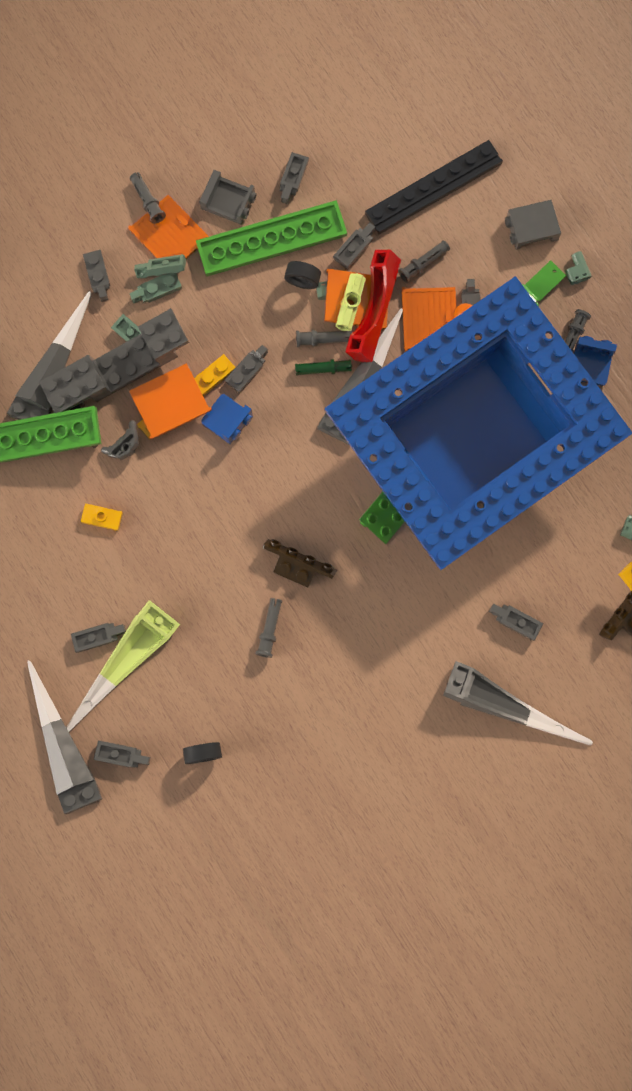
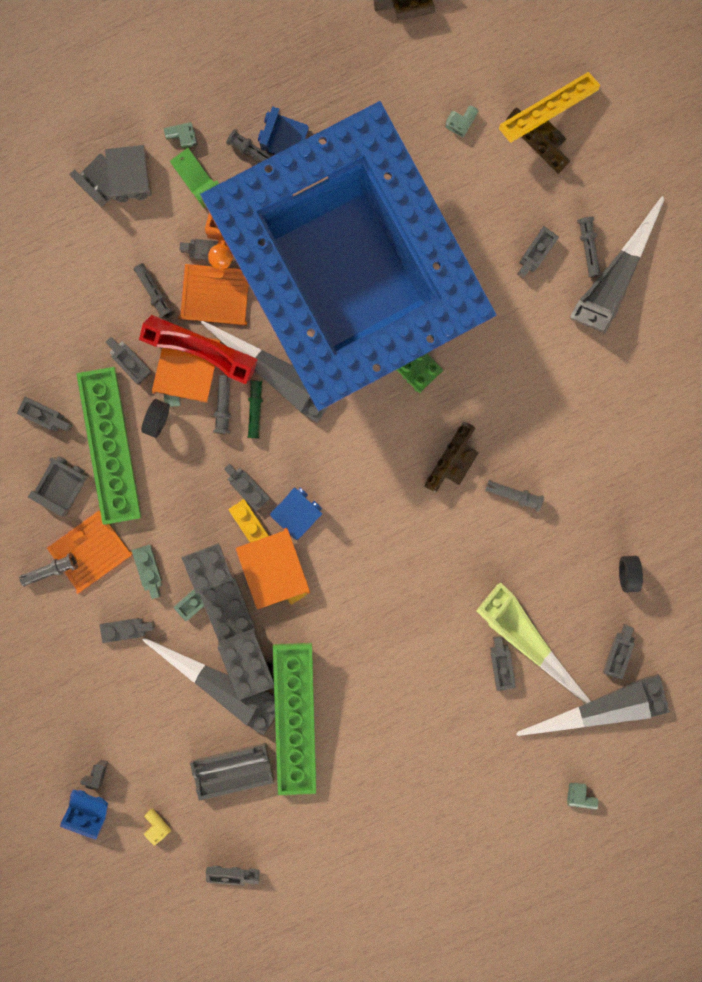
camera: 85 degrees left, 10 degrees up
yellow plate [81,503,123,531] -> none
dark grey piece [101,420,139,460] -> none
sand green hinge [134,254,186,278] -> none
yellowish green piece [335,273,366,331] -> none
black plate [365,140,503,235] -> none
none -> dark grey bracket [69,154,112,208]
none -> dark grey pin [577,217,601,277]

